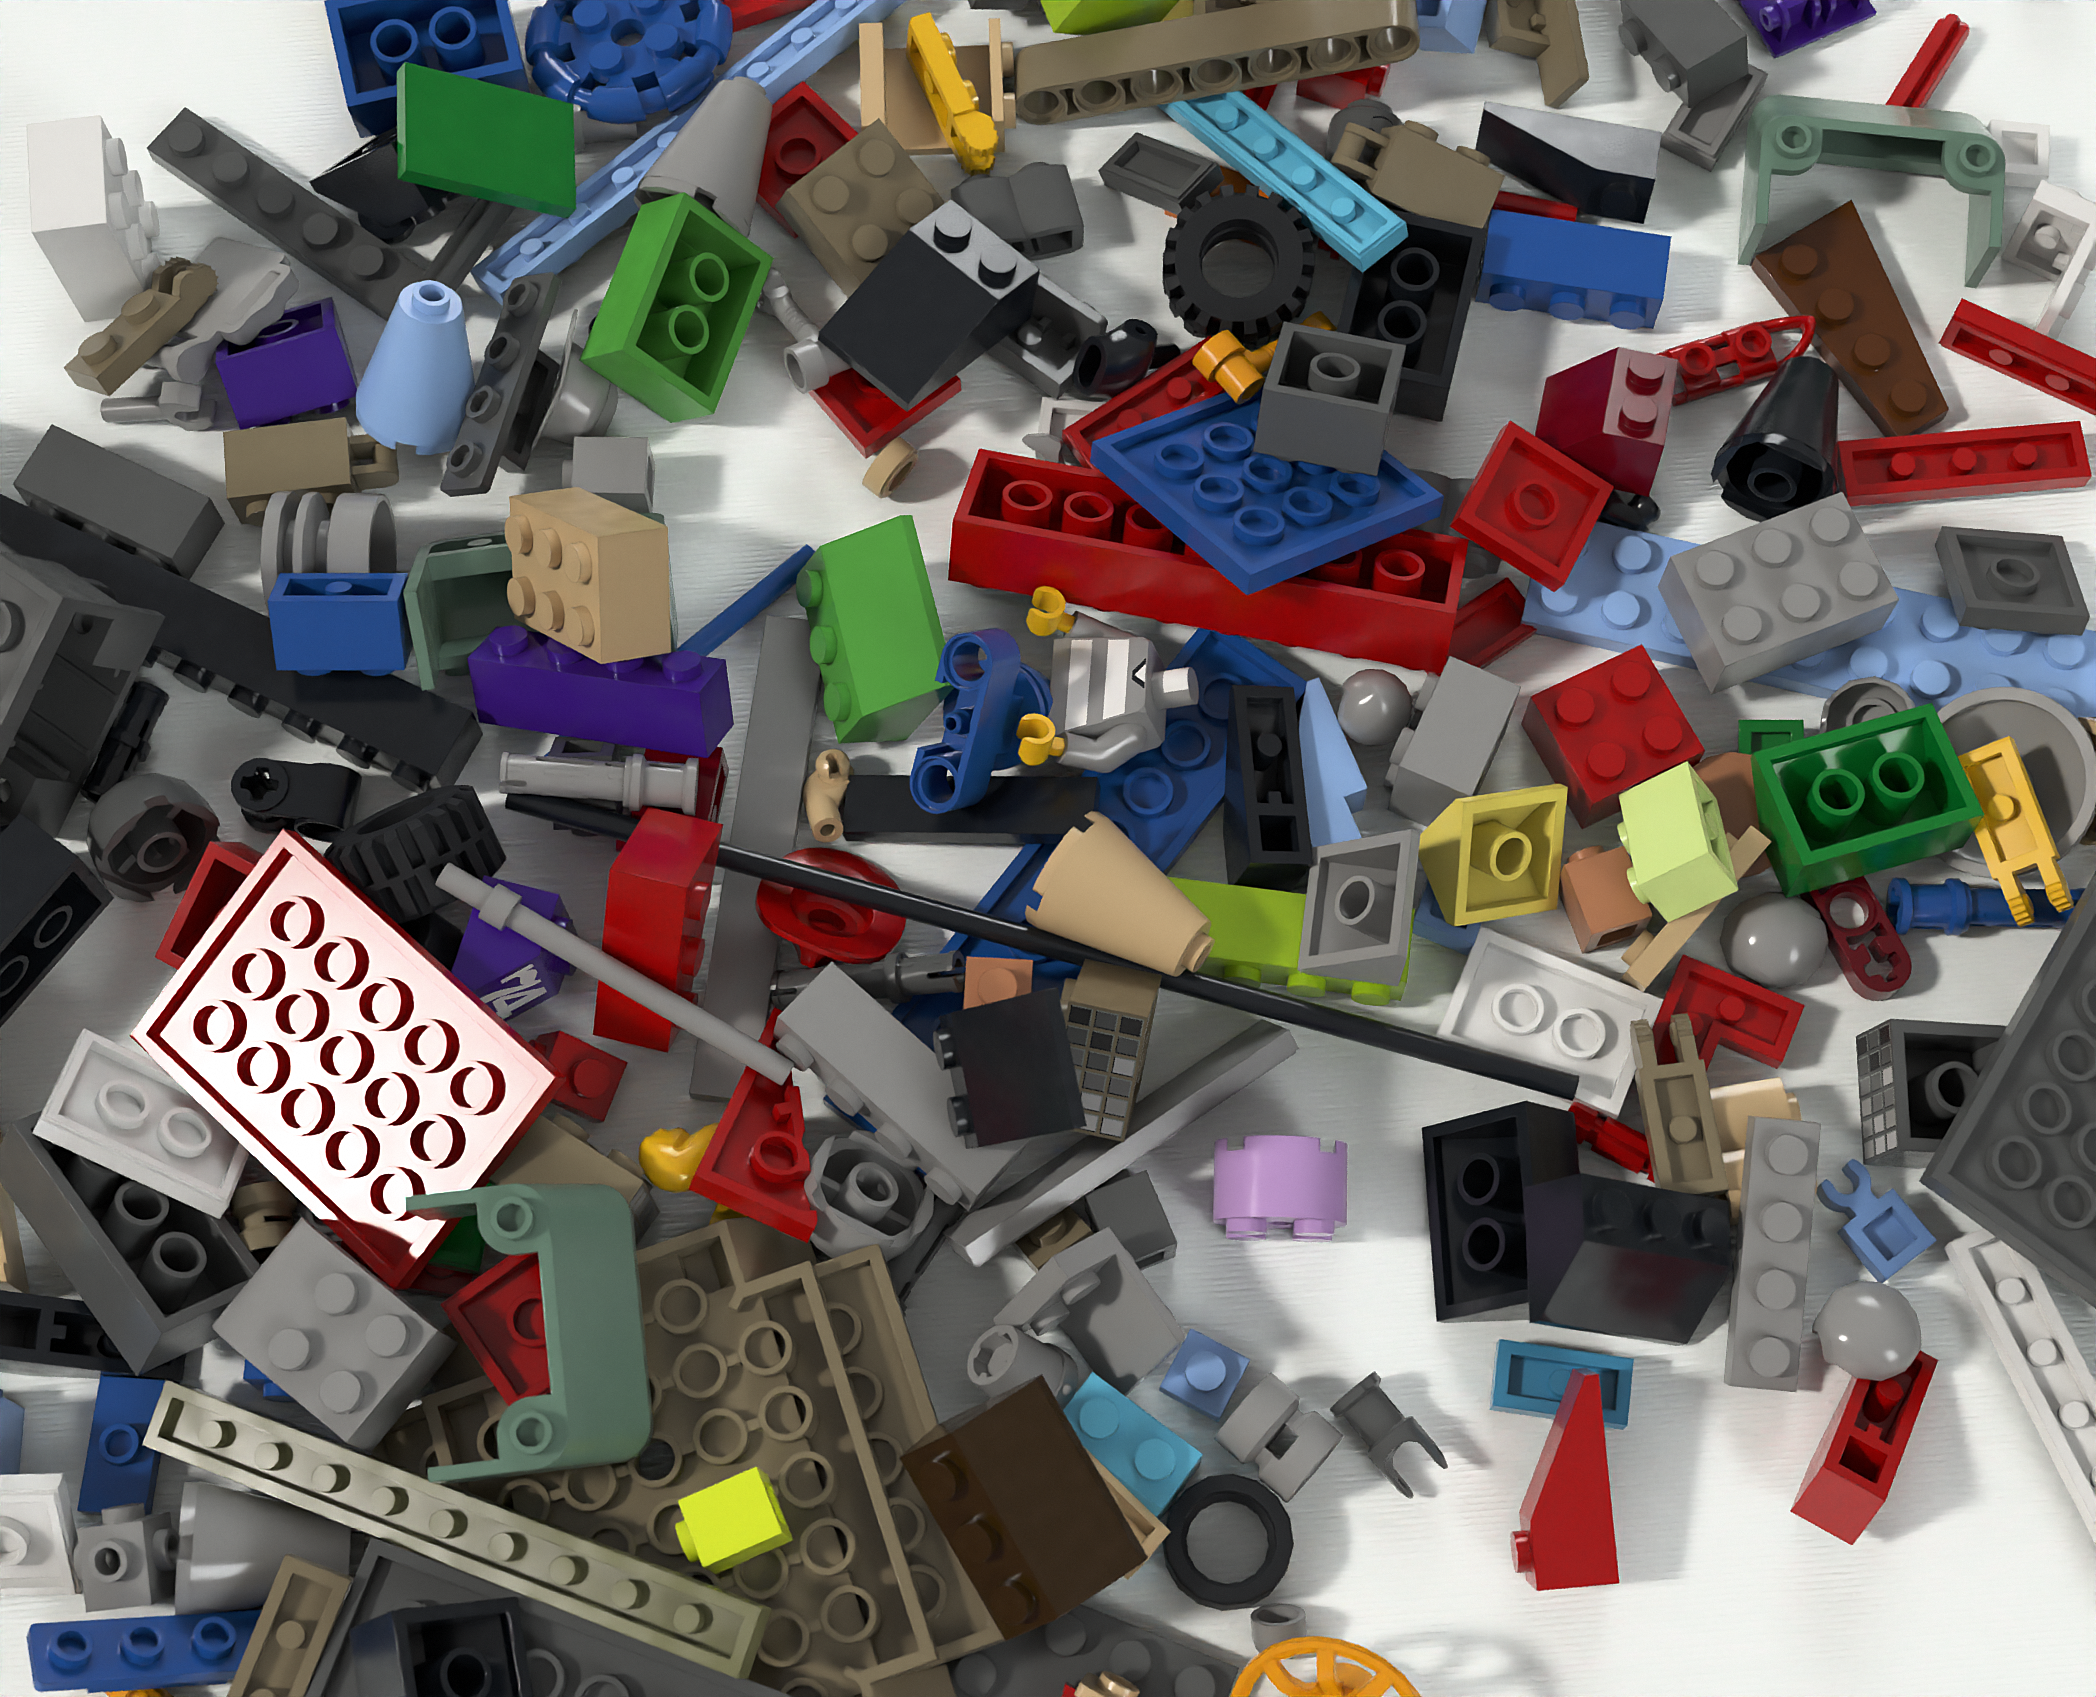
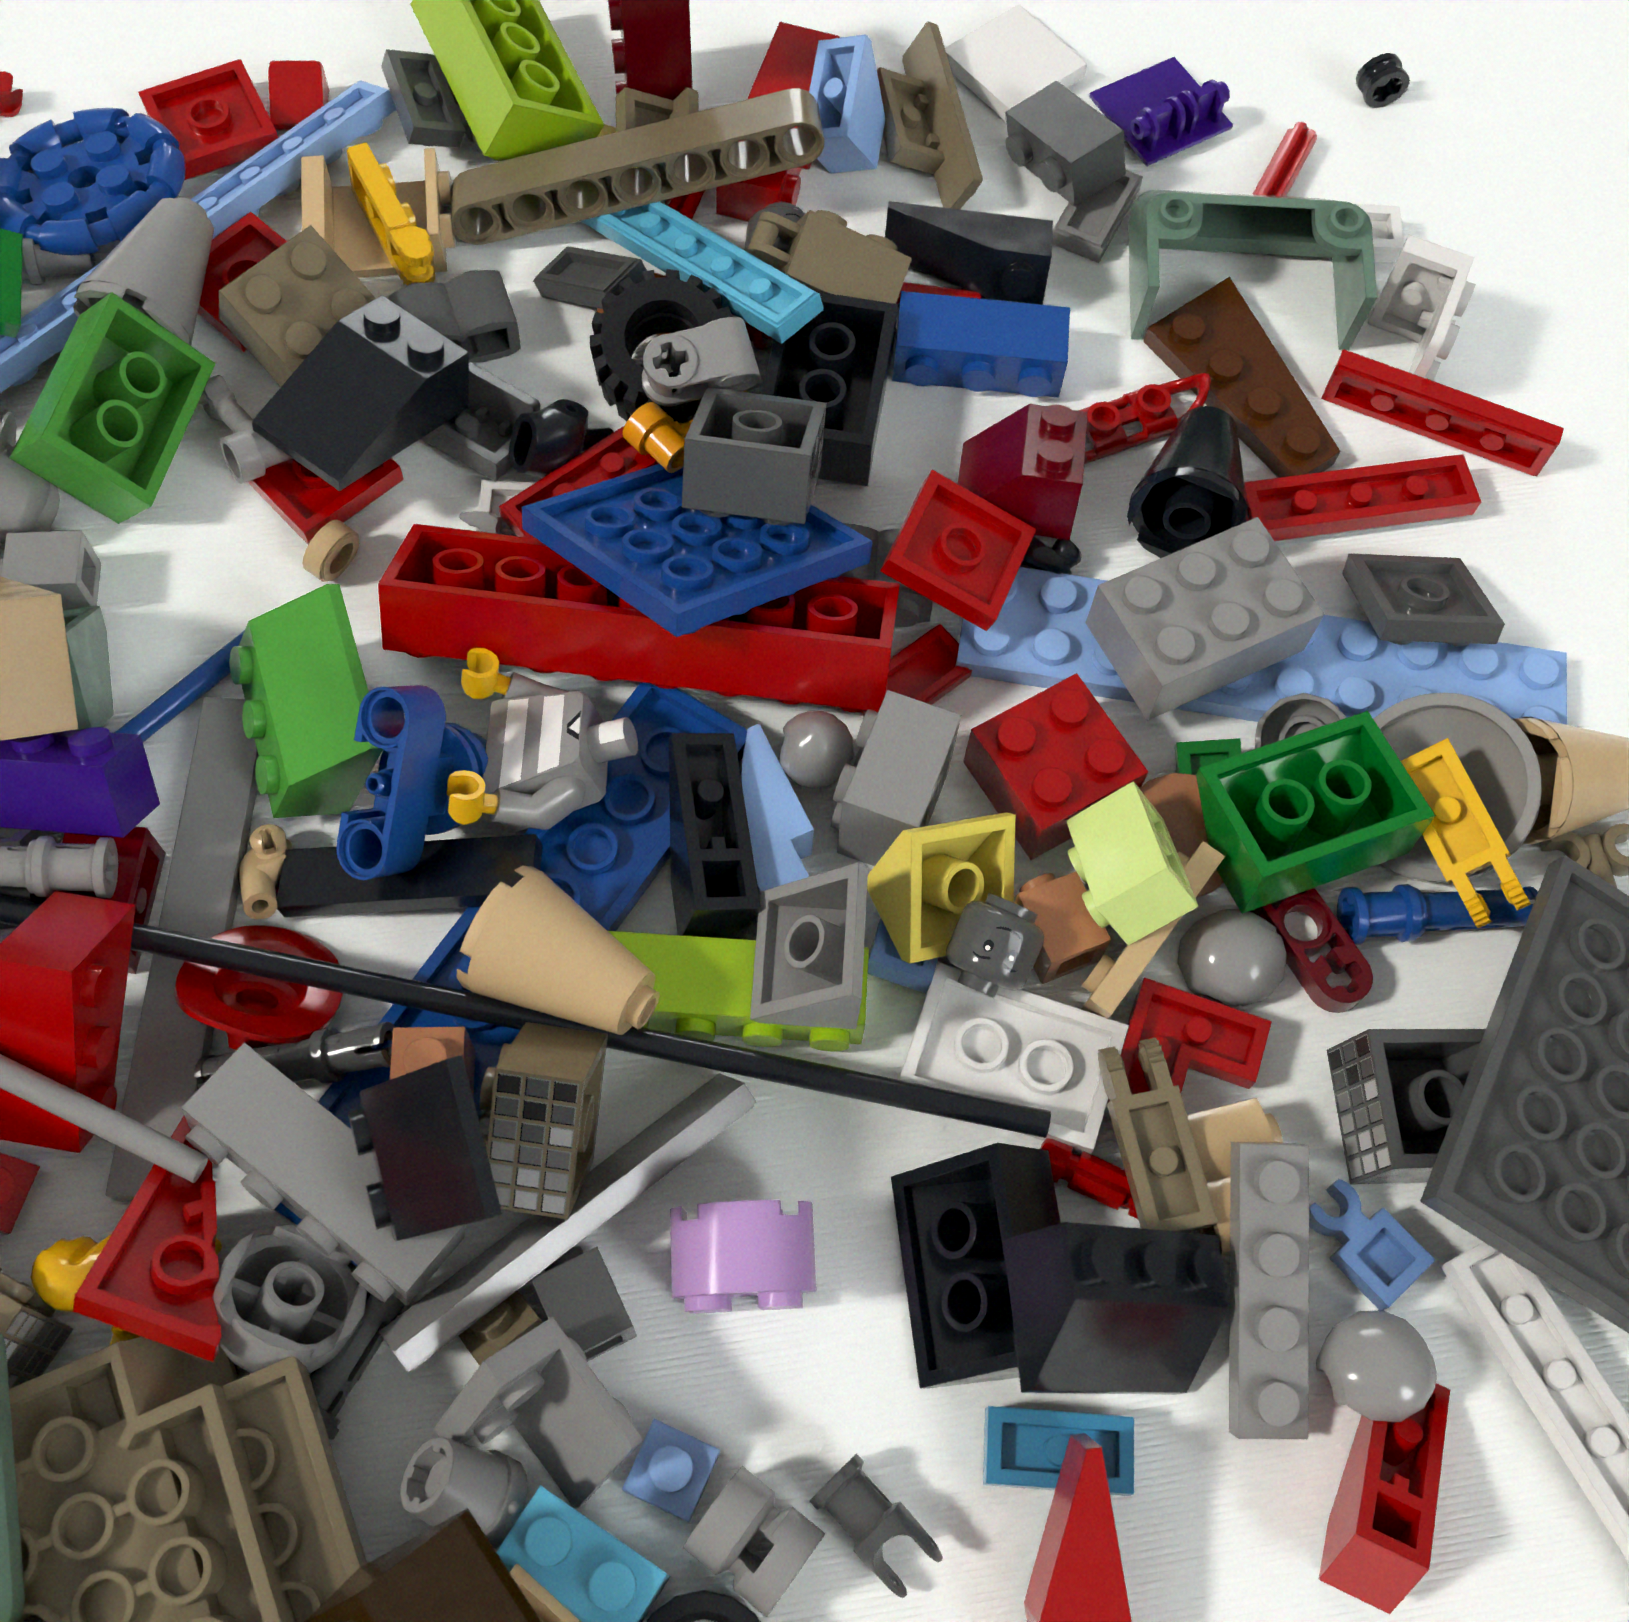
camera: 10 degrees left, 5 degrees down
none -> light grey piece [642,317,761,407]
none -> dark grey head [946,893,1045,998]

